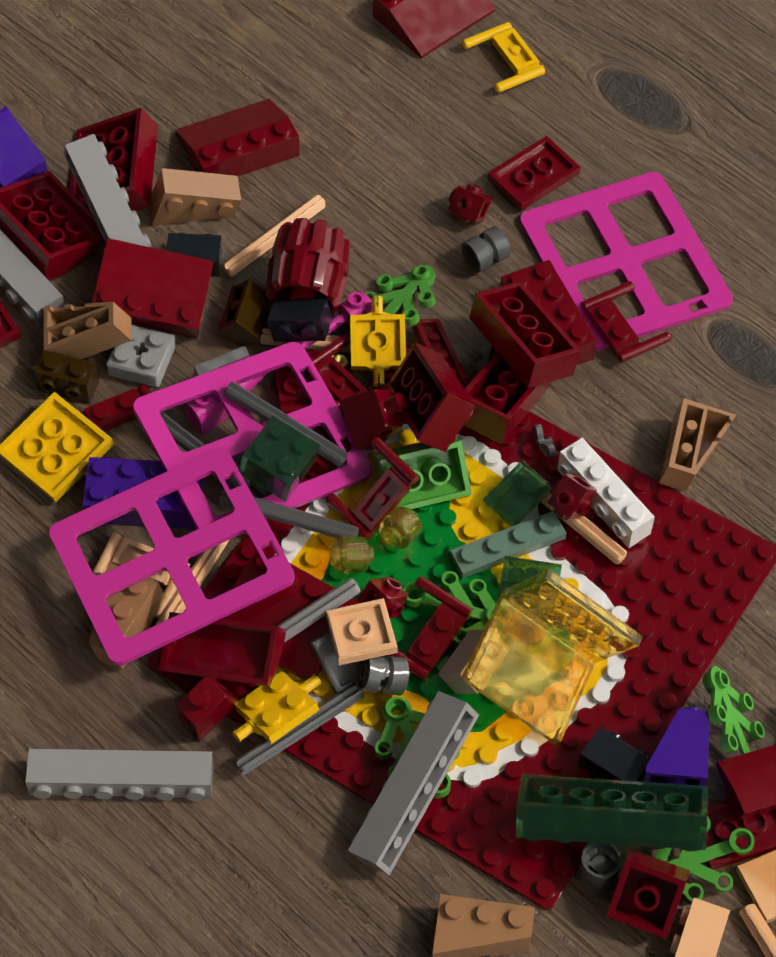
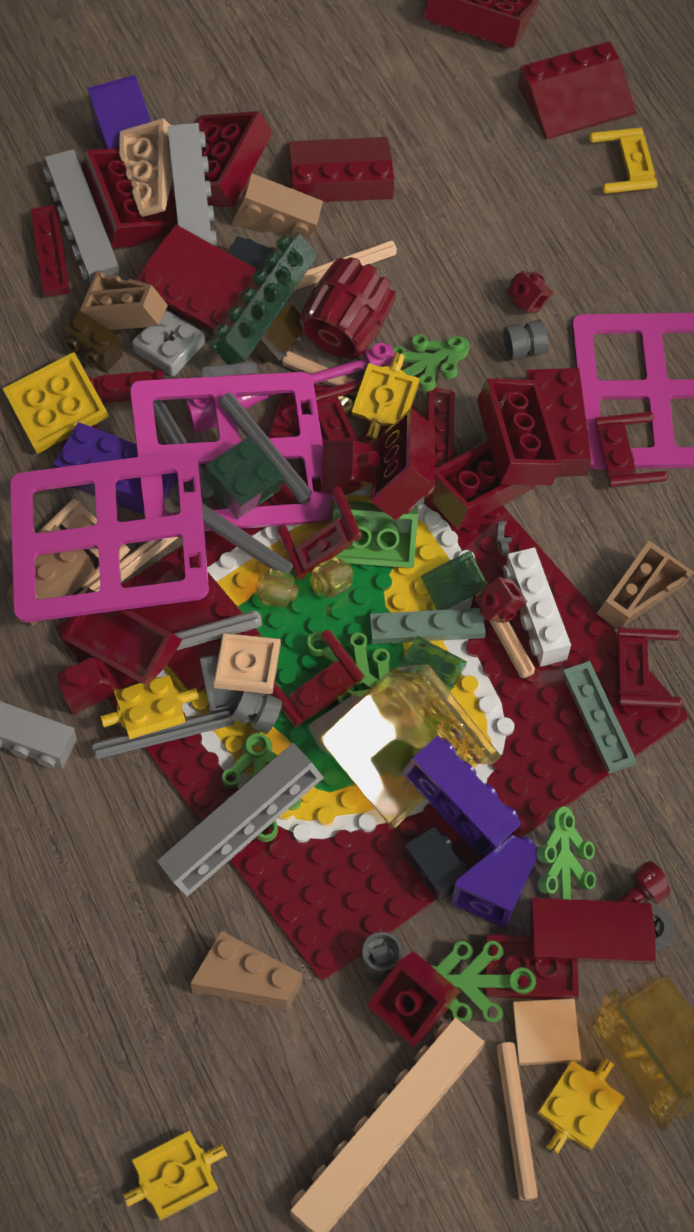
camera: 20 degrees right, 5 degrees up
black brick [267,298,332,342] -> none
dark red brick [357,577,409,619] -> none
dark red plate [488,136,581,211] -> none
clear green brick [516,774,709,852] -> none
none -> light nougat wedge [120,118,173,217]
none -> clear green brick [209,232,318,365]
none -> dark purple brick [401,735,522,859]
none -> sand green plate [562,661,636,774]
none -> dark red plate [618,627,683,708]

